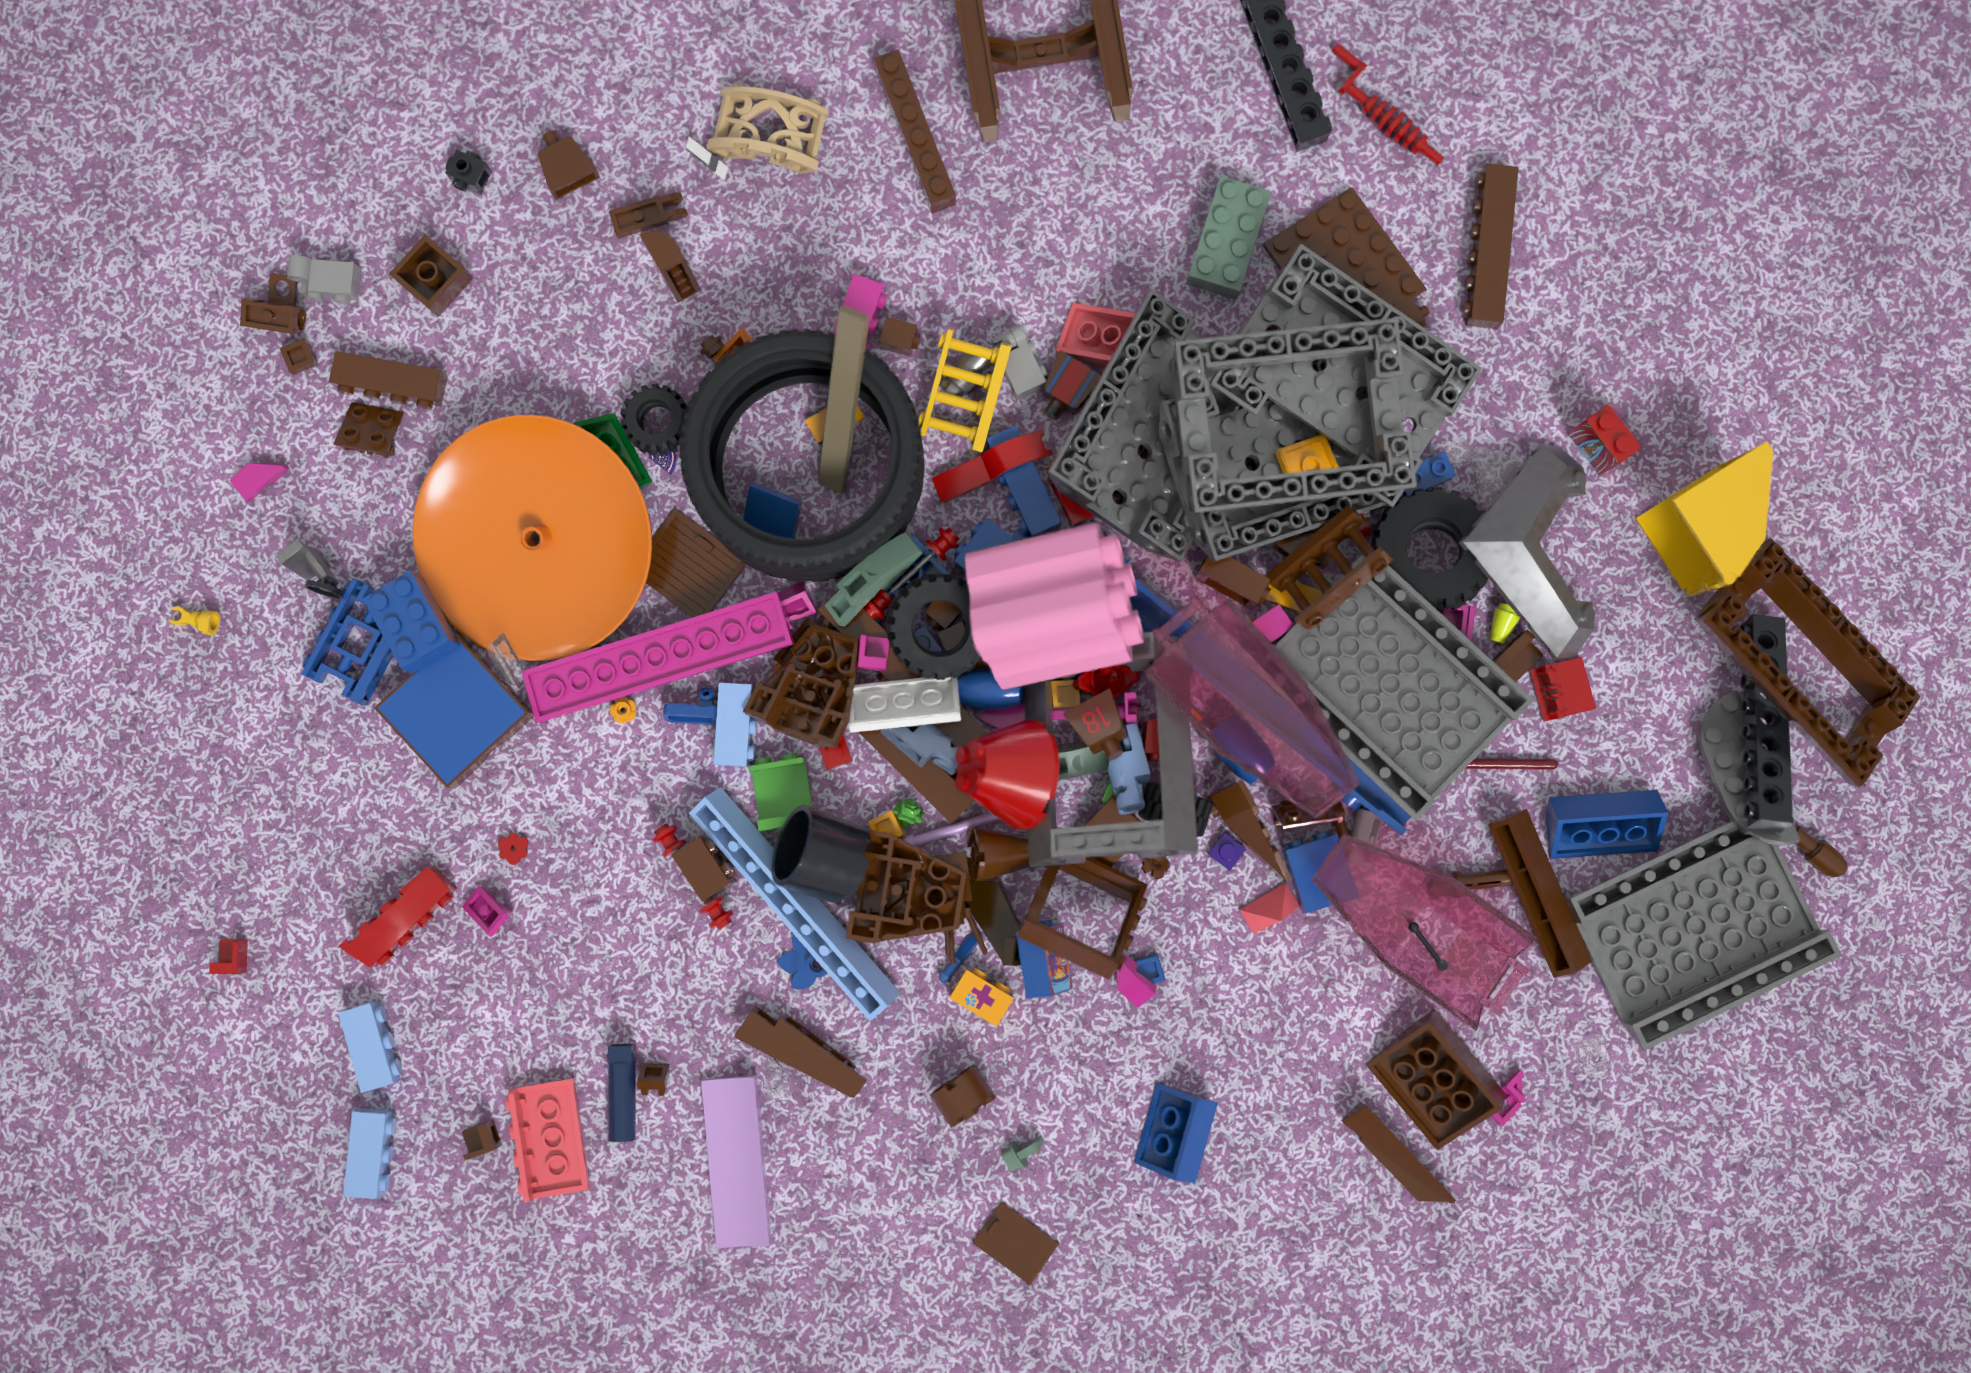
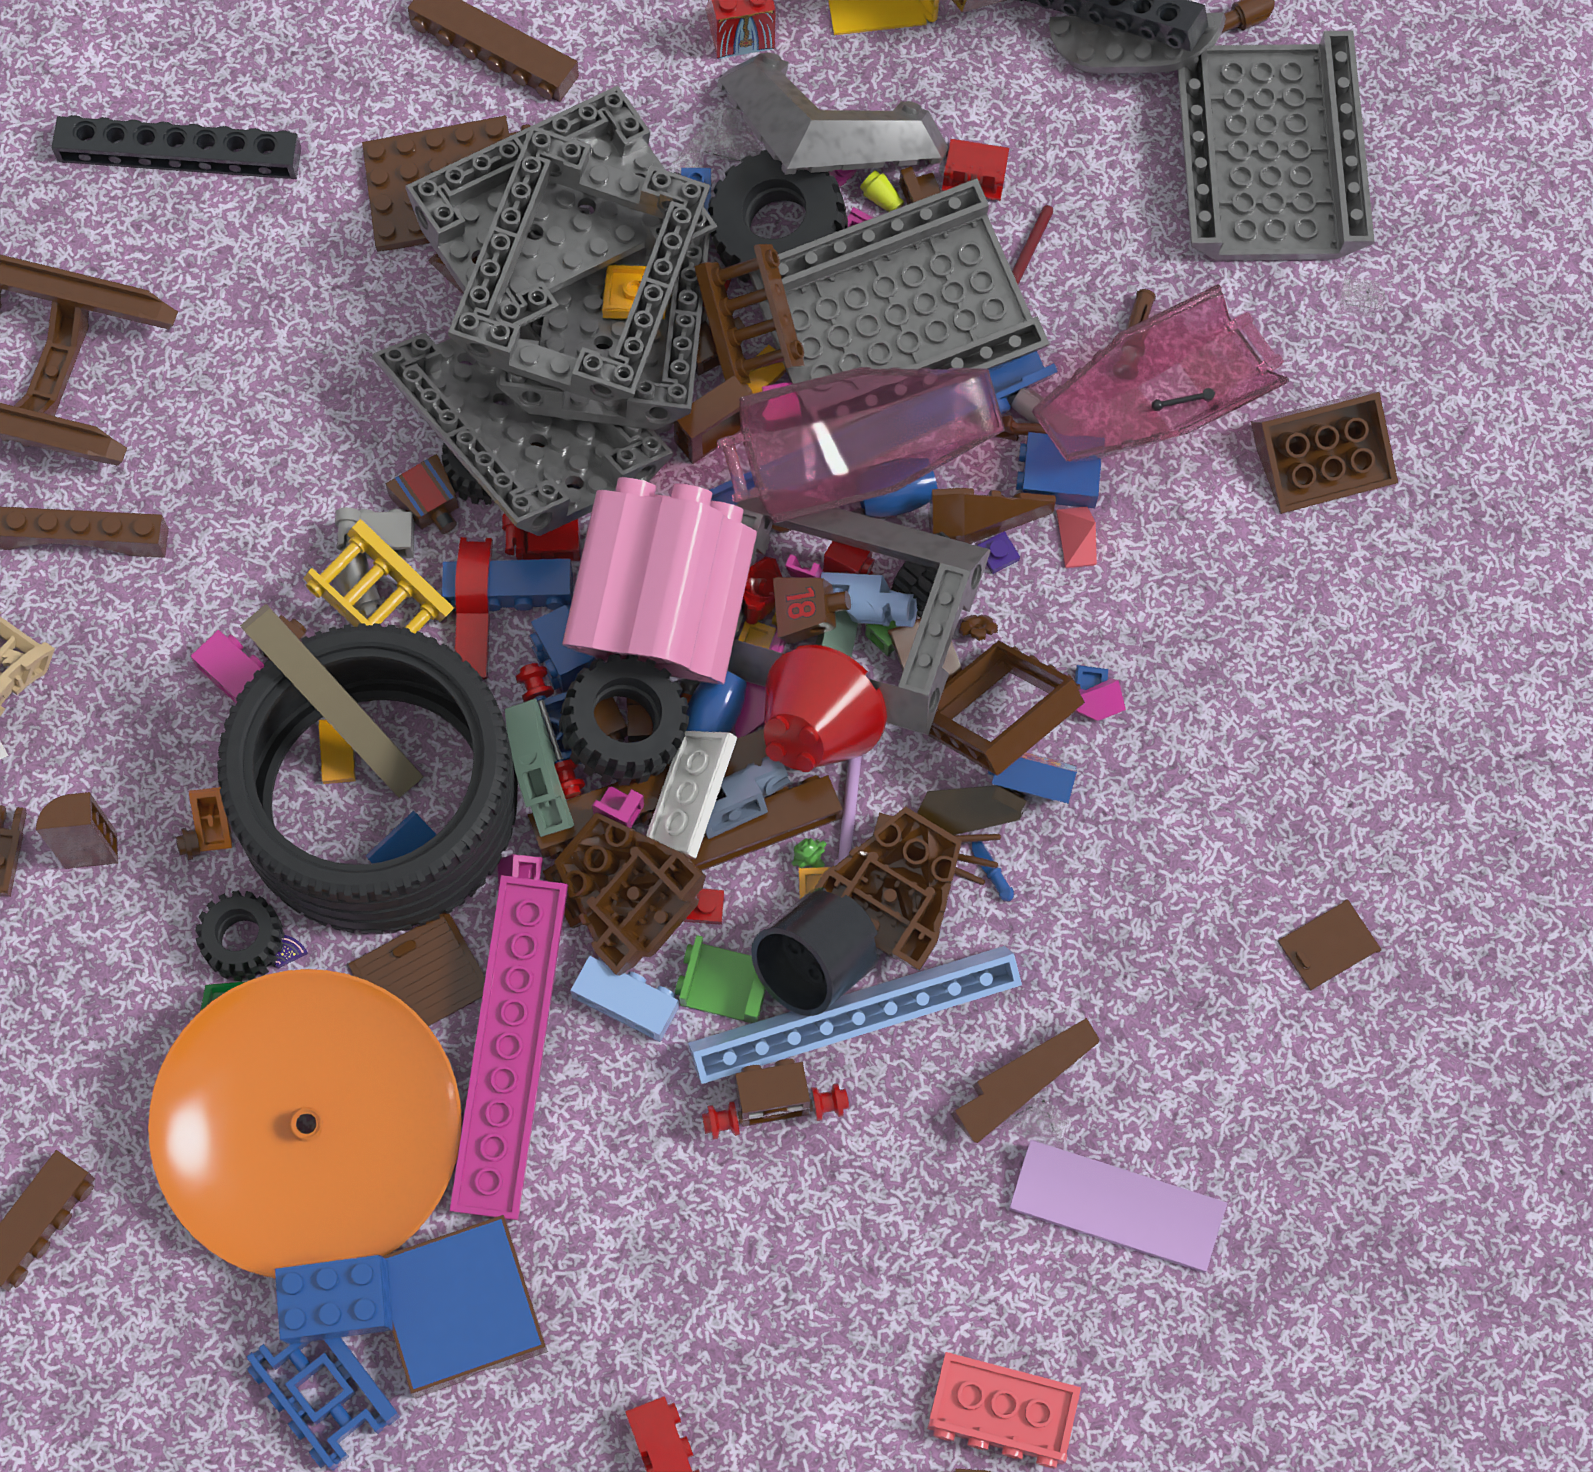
camera: 65 degrees left, 15 degrees down
dark pink slope [230,463,289,501] -> none
flat silver piece [276,539,344,599] -> none
reddish brown hinge [333,402,404,458] -> none
dark pink slope [462,885,513,937] -> none
clear slope [488,633,525,692] -> none
red plant [498,833,529,865] -> none
dark blue piece [607,1043,637,1142] -> none
light orange plate [610,697,637,724] -> none
reddish brown tile [637,1063,670,1096] -> none
blue piece [663,687,717,725] -> none
blue plate [777,935,828,989] -> none
reddish brown brick [930,1064,996,1128] -> none
light orange brick [950,967,1014,1027] -> none
reddish brown cone [967,827,1030,882] -> none
sand green piece [1001,1136,1045,1171] -> none
coral slope [1055,303,1136,370] -> none
blue slope [1134,1083,1218,1183] -> none
sand green brick [1186,175,1272,300] -> none
reddish brown hinge [1272,796,1338,830] -> none
red piece [1332,43,1445,166] -> none
reddish brown wedge [1341,1101,1456,1203] -> none
reddish brown brick [1488,809,1592,978] -> none
dark pink slope [1491,1070,1525,1126] -> none
blue slope [1546,790,1668,859] -> none

